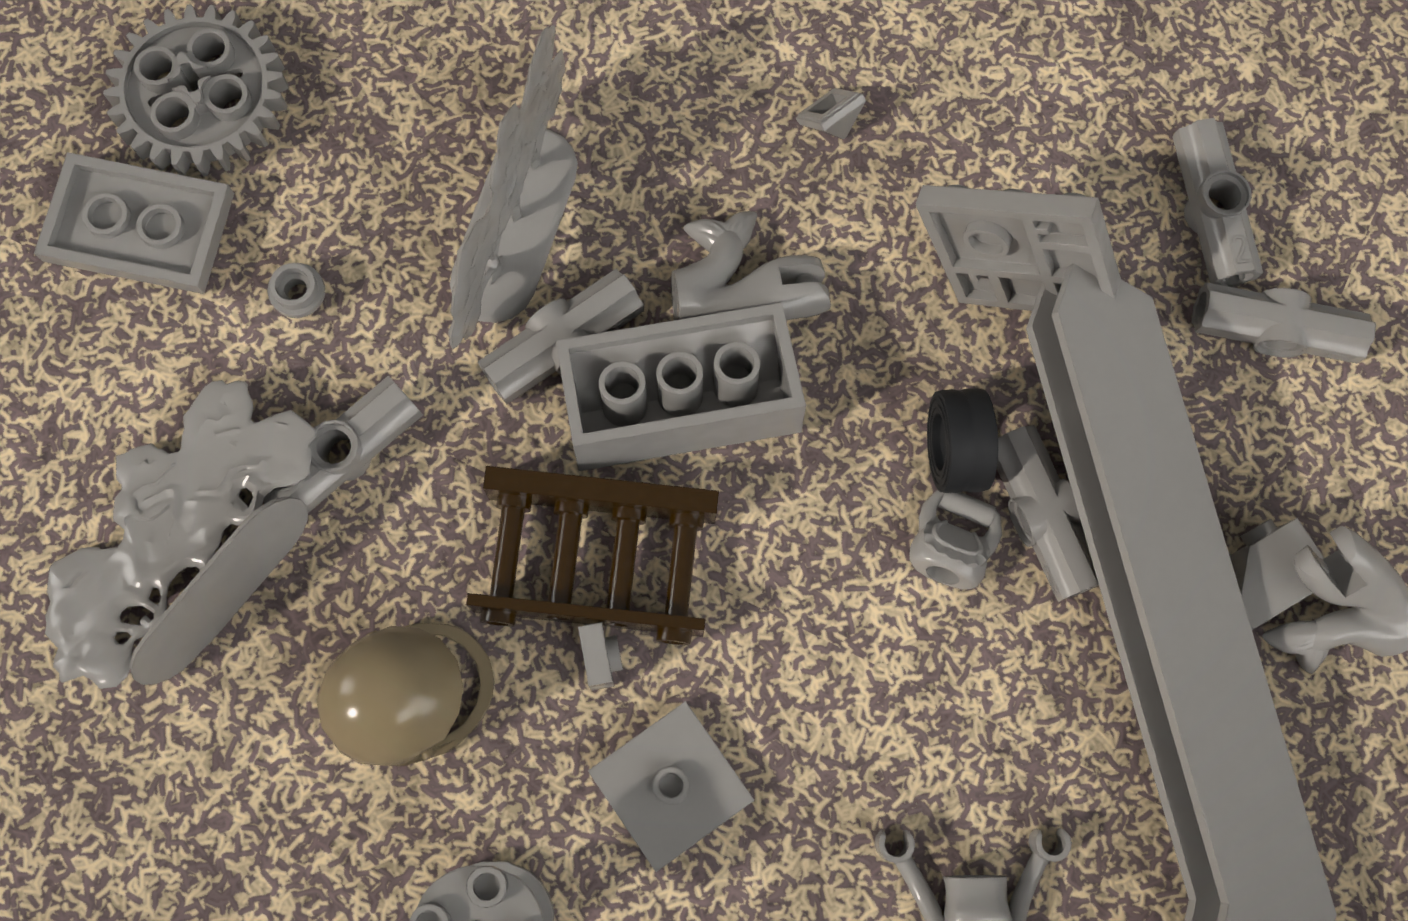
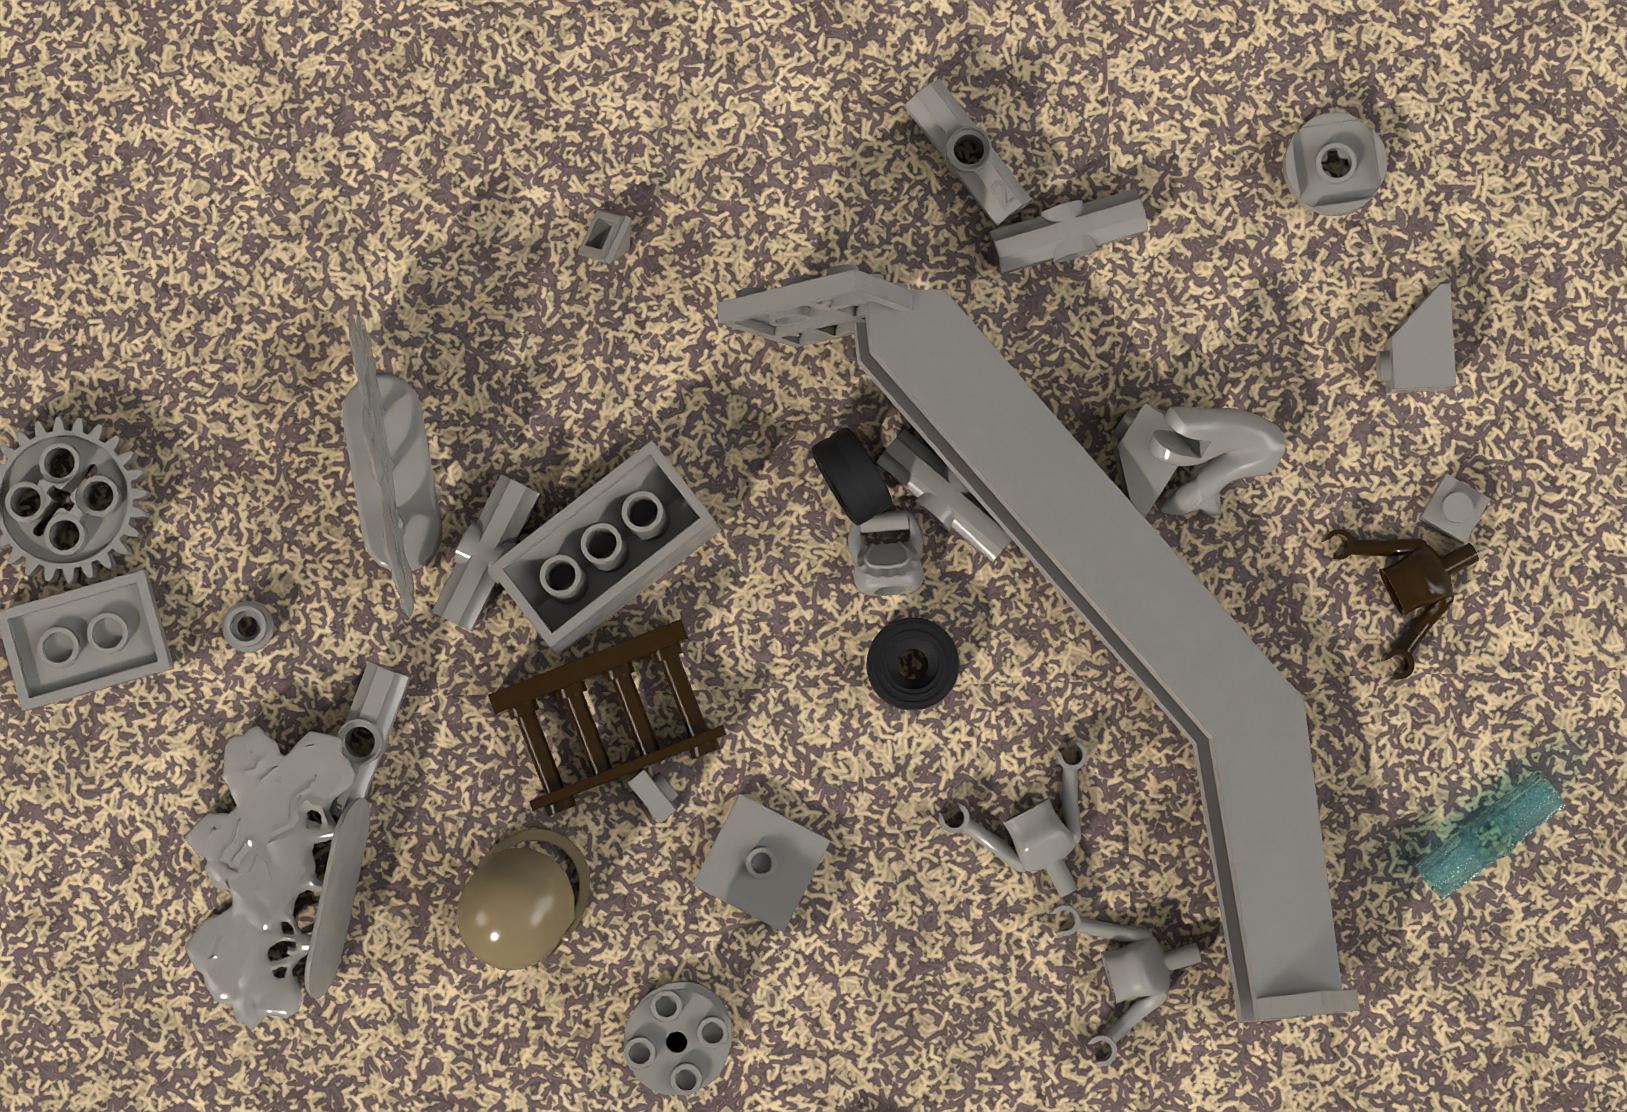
camera: 20 degrees left, 10 degrees up
light grey piece [671,211,831,320] -> none
none -> black tyre [866,617,959,711]

